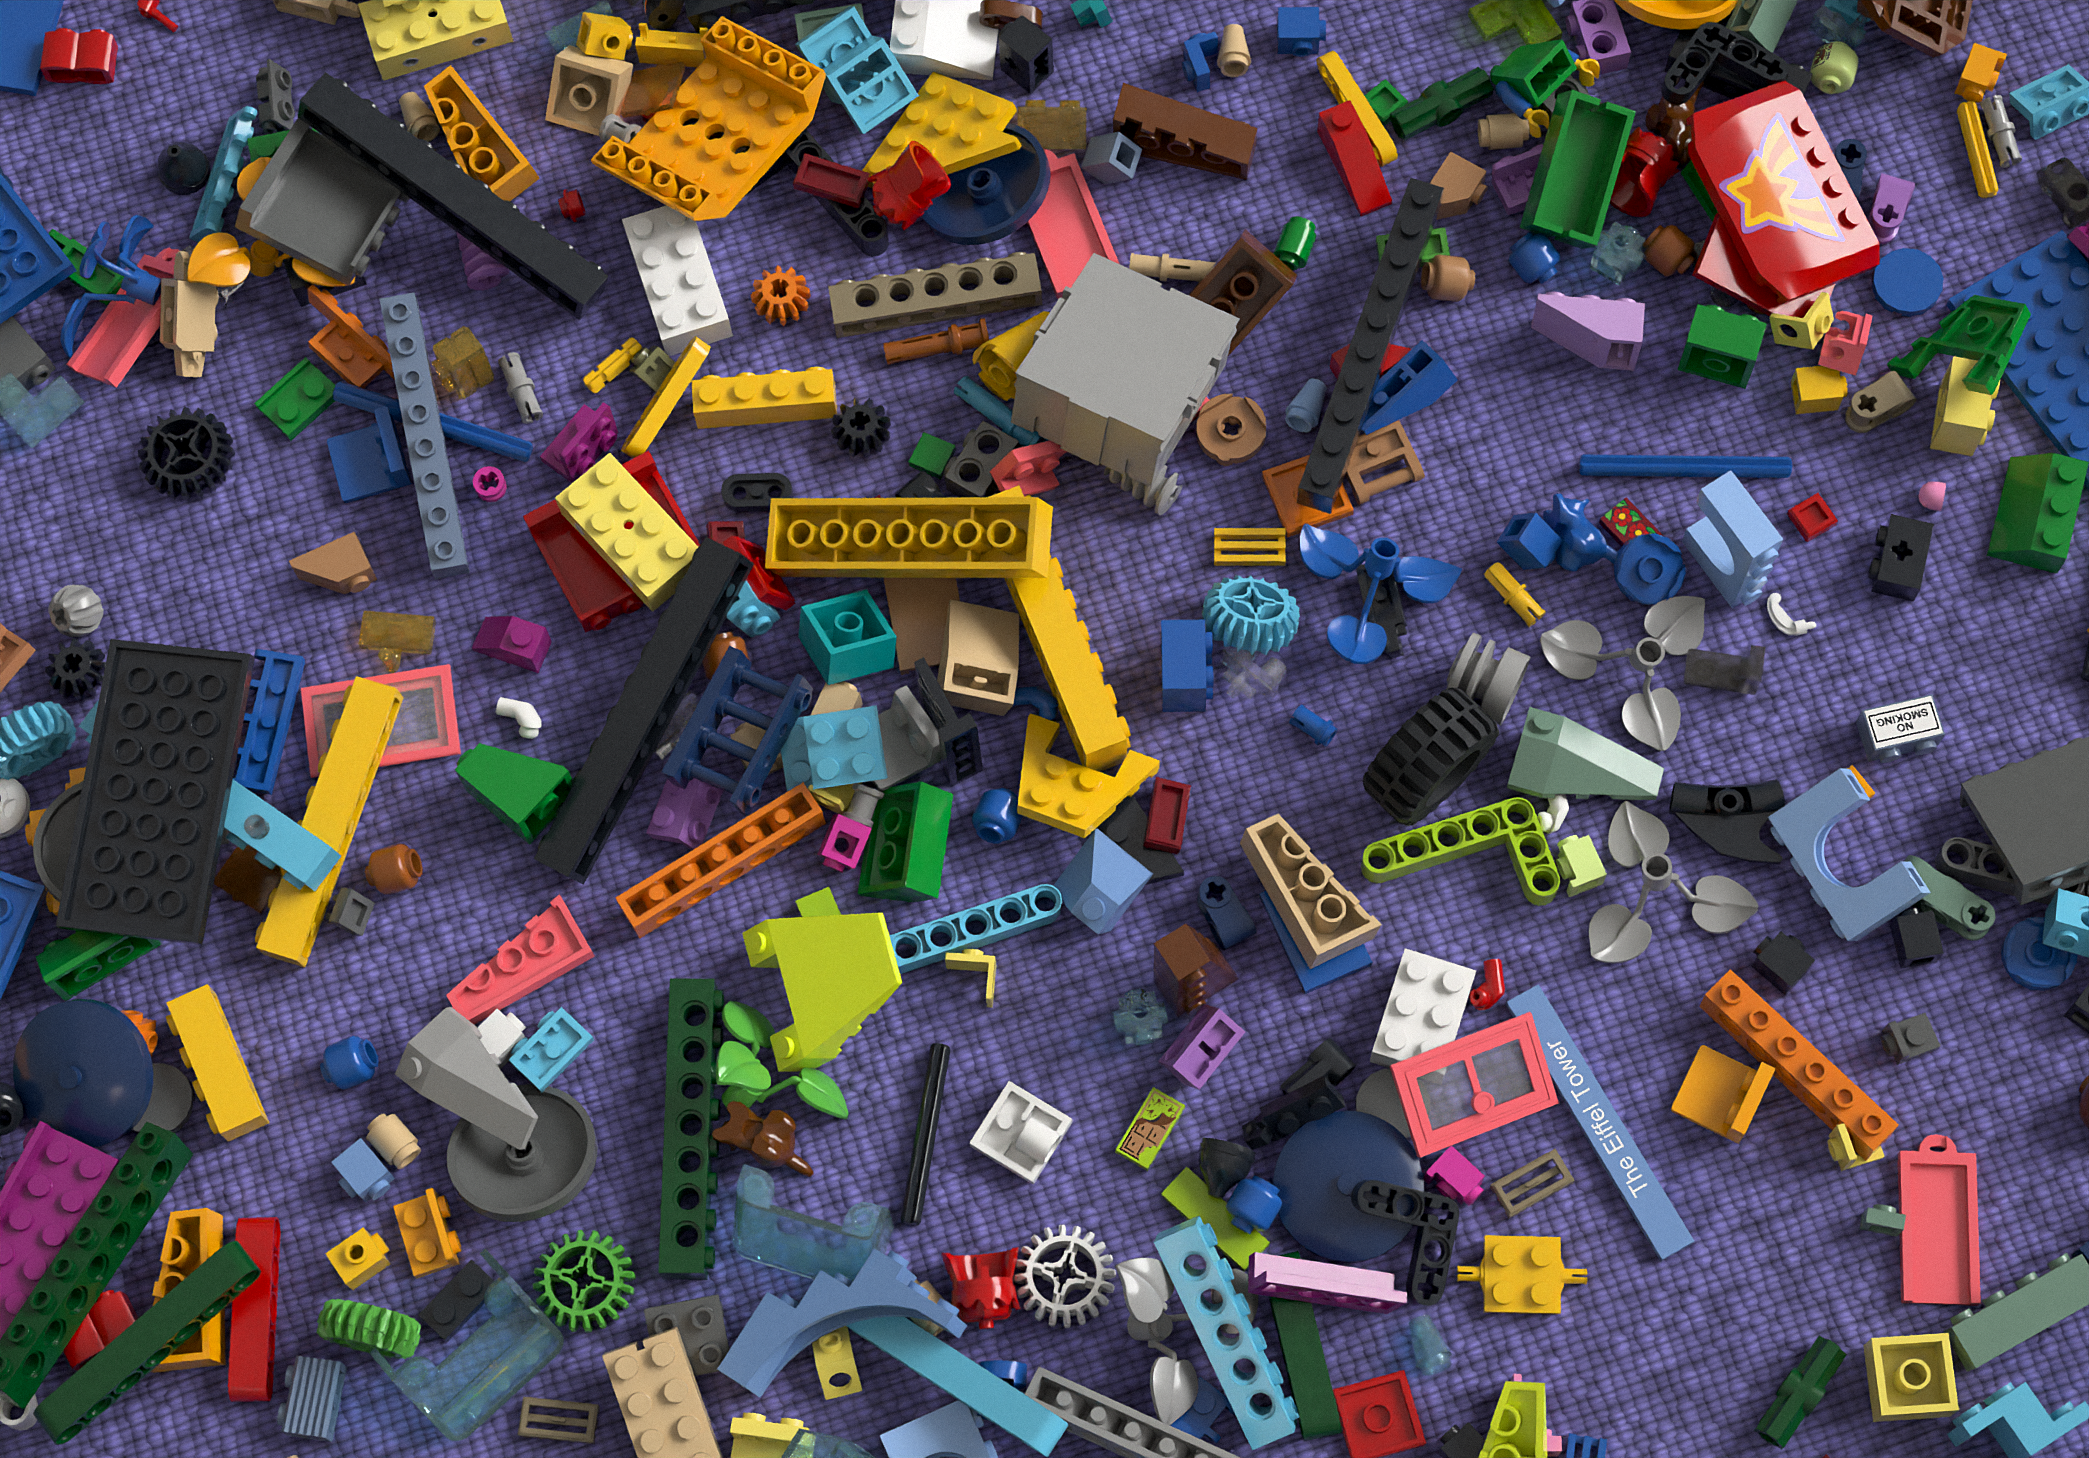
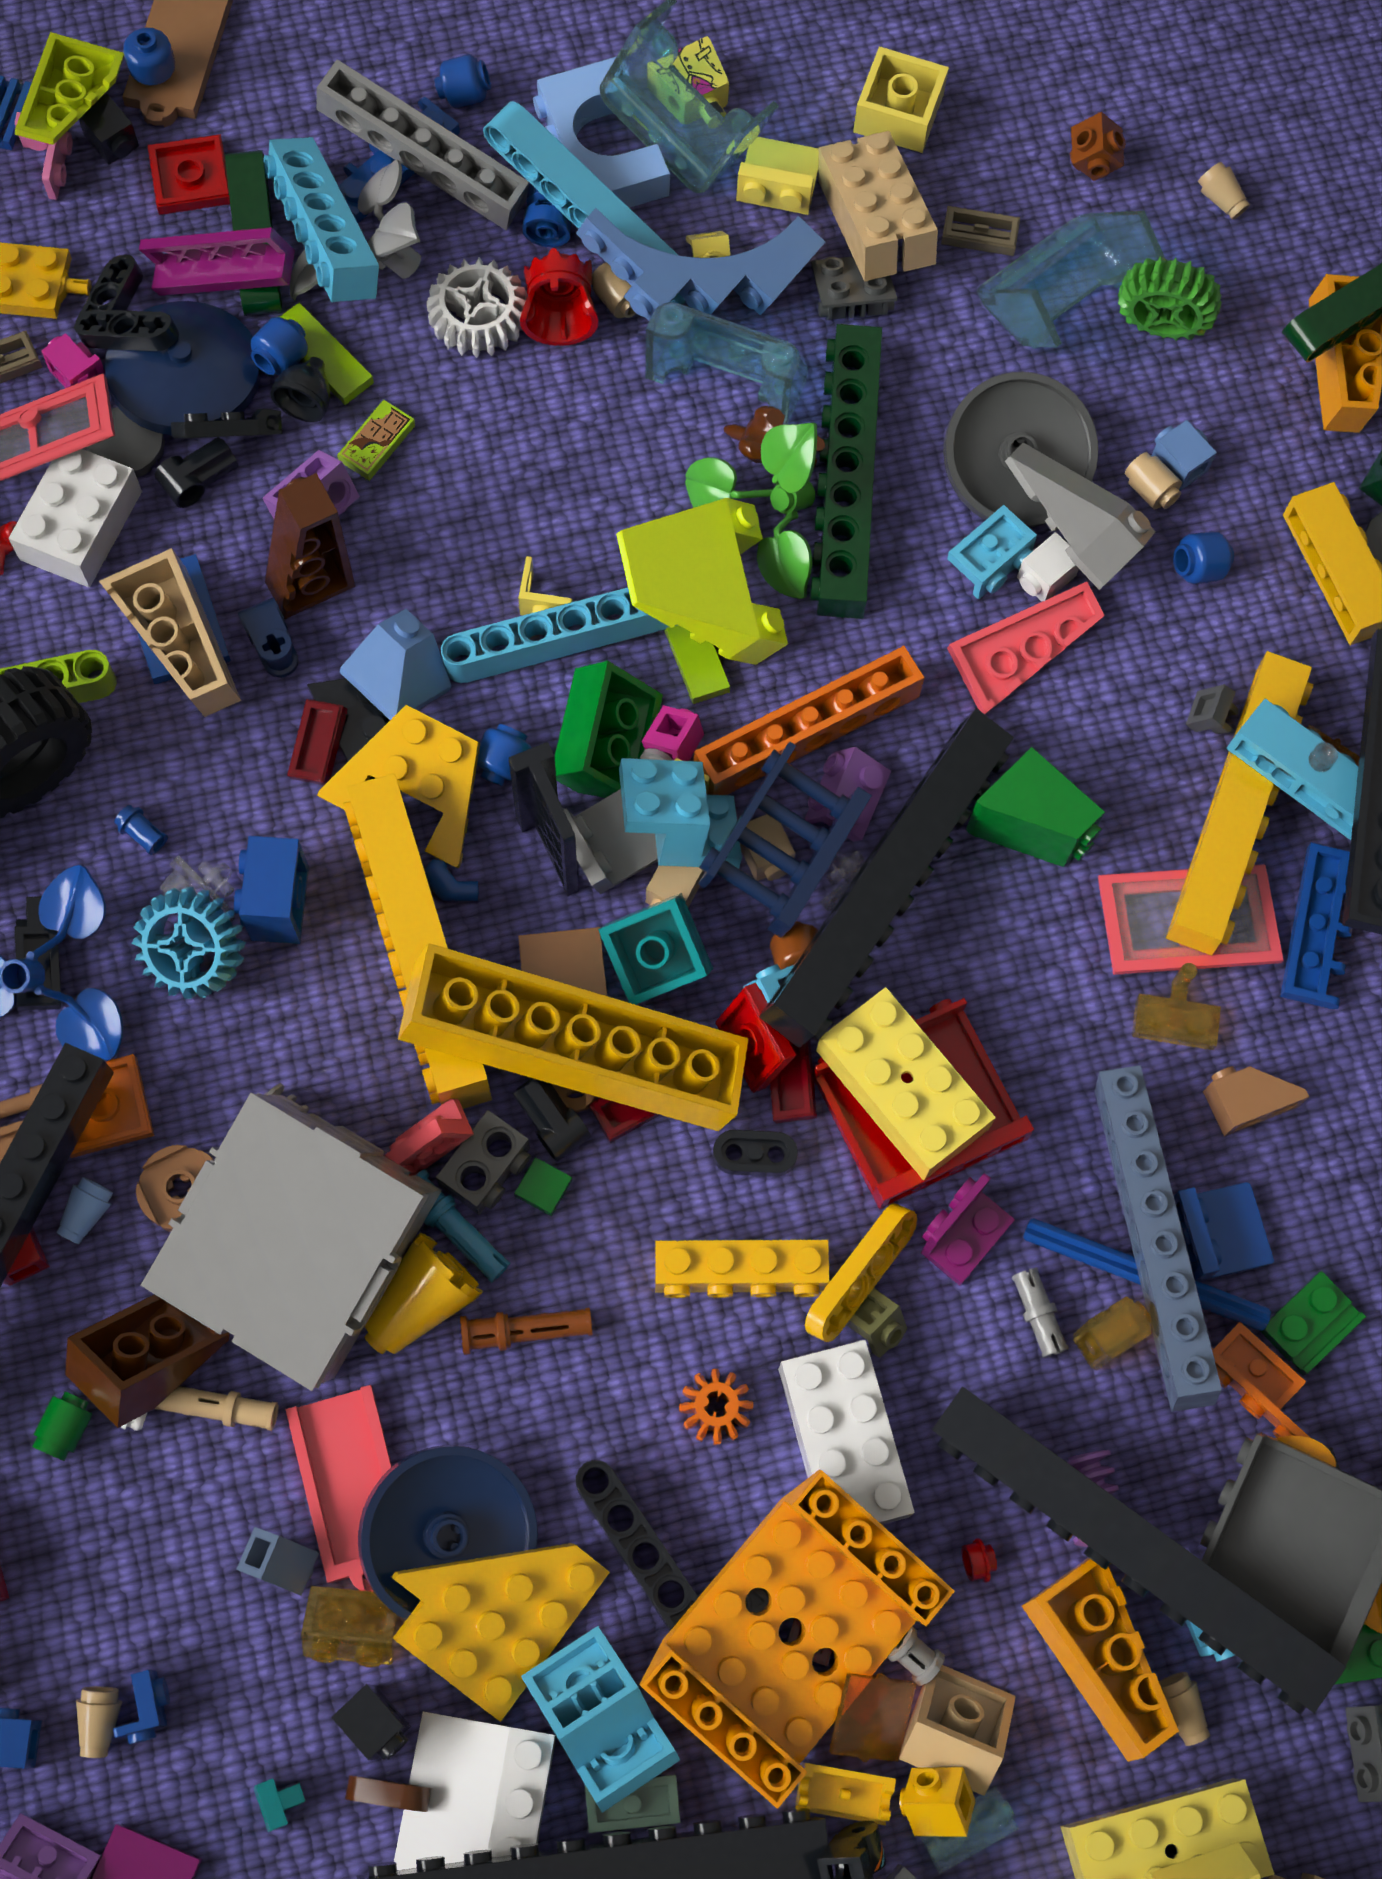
camera: 175 degrees right, 0 degrees up
red beam [228,1217,281,1402] -> none
sand blue brick [277,1356,347,1442] -> none
yellow brick [325,1227,390,1290] -> none
dark orange head [365,843,423,895] -> none
light orange bracket [393,1188,462,1279] -> none
black plate [418,1259,500,1342] -> none
magenta slope [472,616,552,673] -> none
dark pink bush [473,466,507,502] -> none
white arm [496,697,541,739] -> none
bright green gear [533,1230,636,1333] -> none
yellow axle [582,337,642,394] -> none
dark red tile [793,154,870,208] -> none
dark tan brick [828,252,1043,338] -> none
black gear [831,397,891,459] -> none
red hat [867,141,951,231] -> none
black axle [900,1043,950,1226] -> none
tan slope [937,599,1019,716] -> none
white plate [969,1081,1073,1185] -> none
clear light blue brick [1112,989,1168,1045] -> none
reddish brown wedge [1113,83,1257,180] -> none
yellow tile [1214,528,1286,566] -> none
clear light blue cone [1409,1315,1452,1375] -> none

